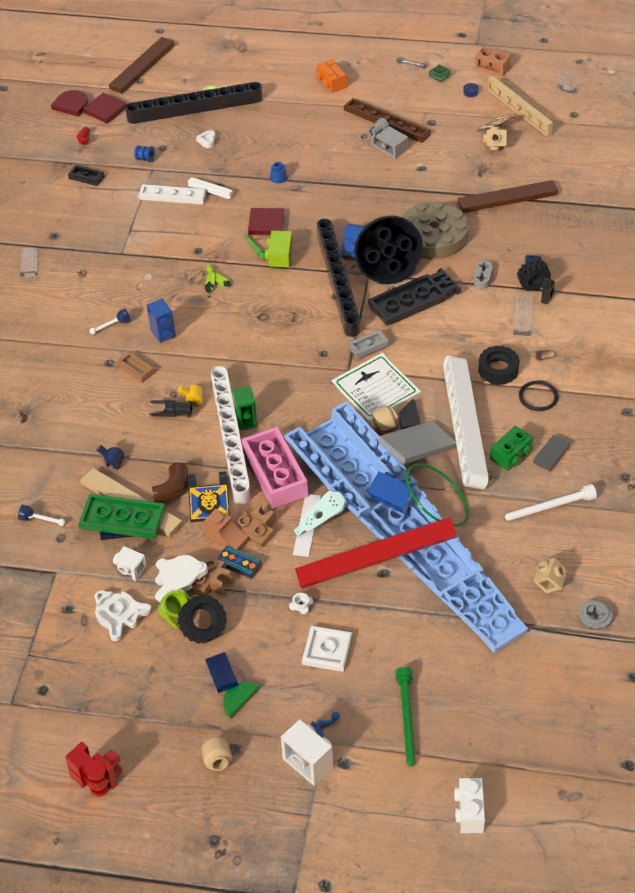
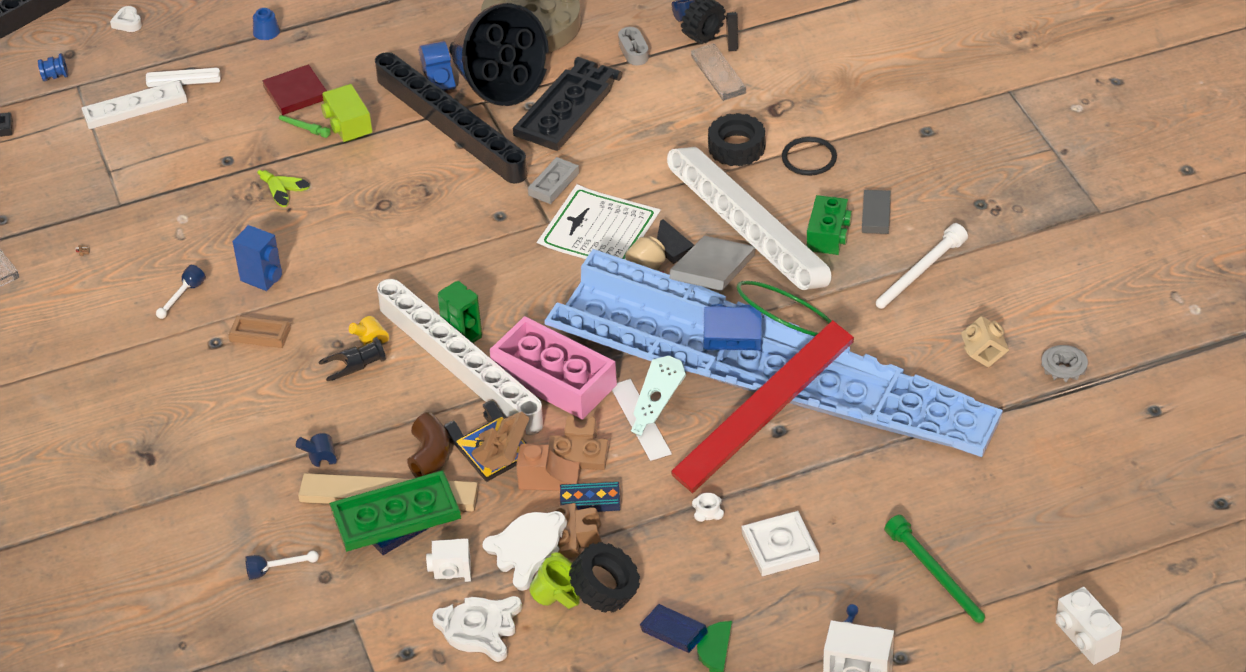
camera: 30 degrees left, 5 degrees down
none -> medium nougat plate [471,411,530,471]

